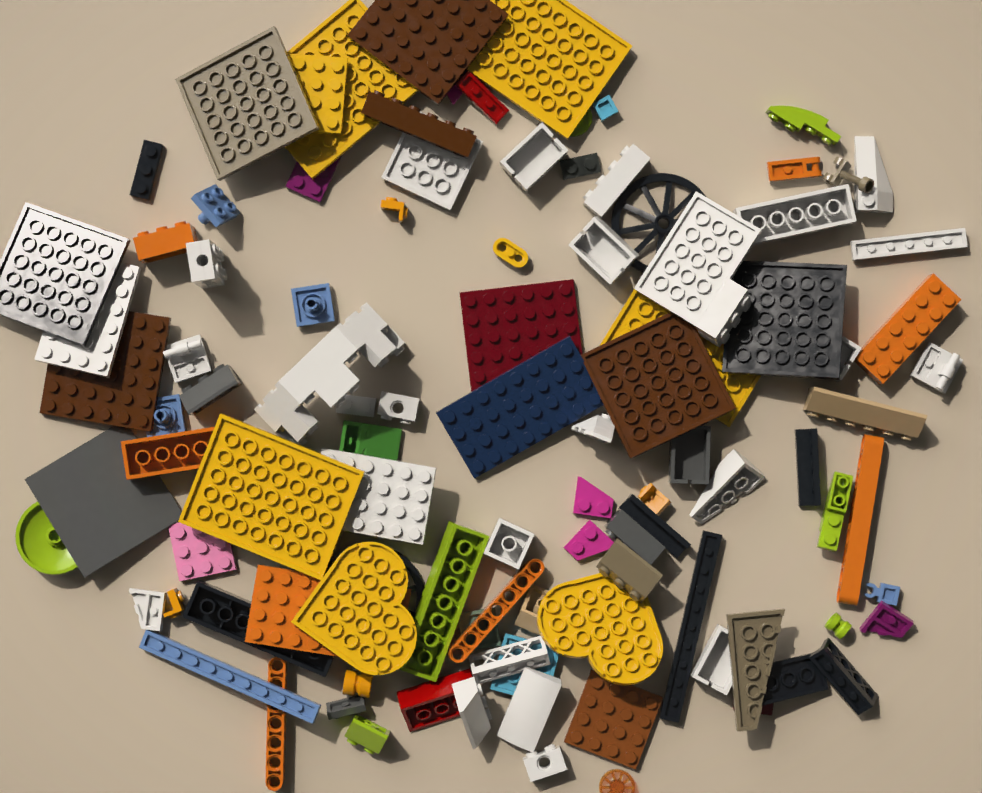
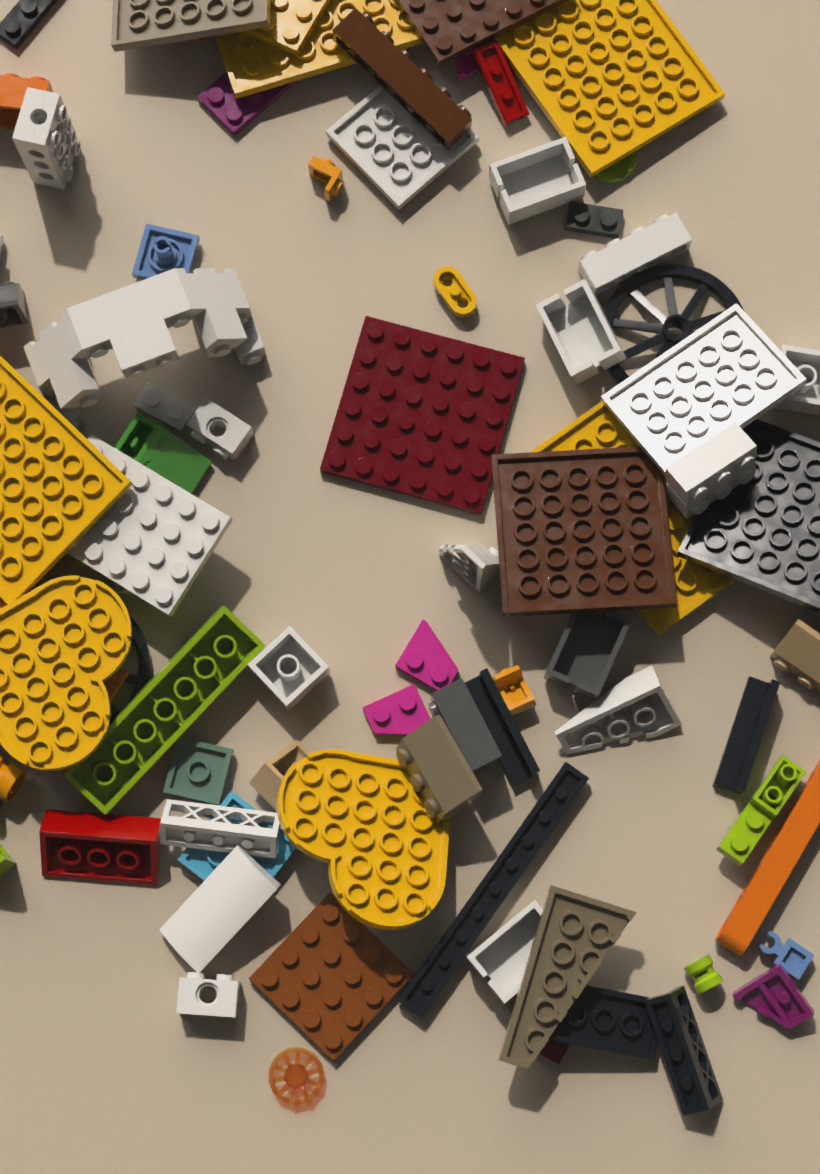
camera: 30 degrees right, 10 degrees down
medium blue plate [191,184,240,227] -> none
dark blue plate [436,336,603,479] -> none
orange beam [448,559,544,663] -> none
white slope [452,677,492,749] -> none
medium azure plate [592,95,618,122] -> none

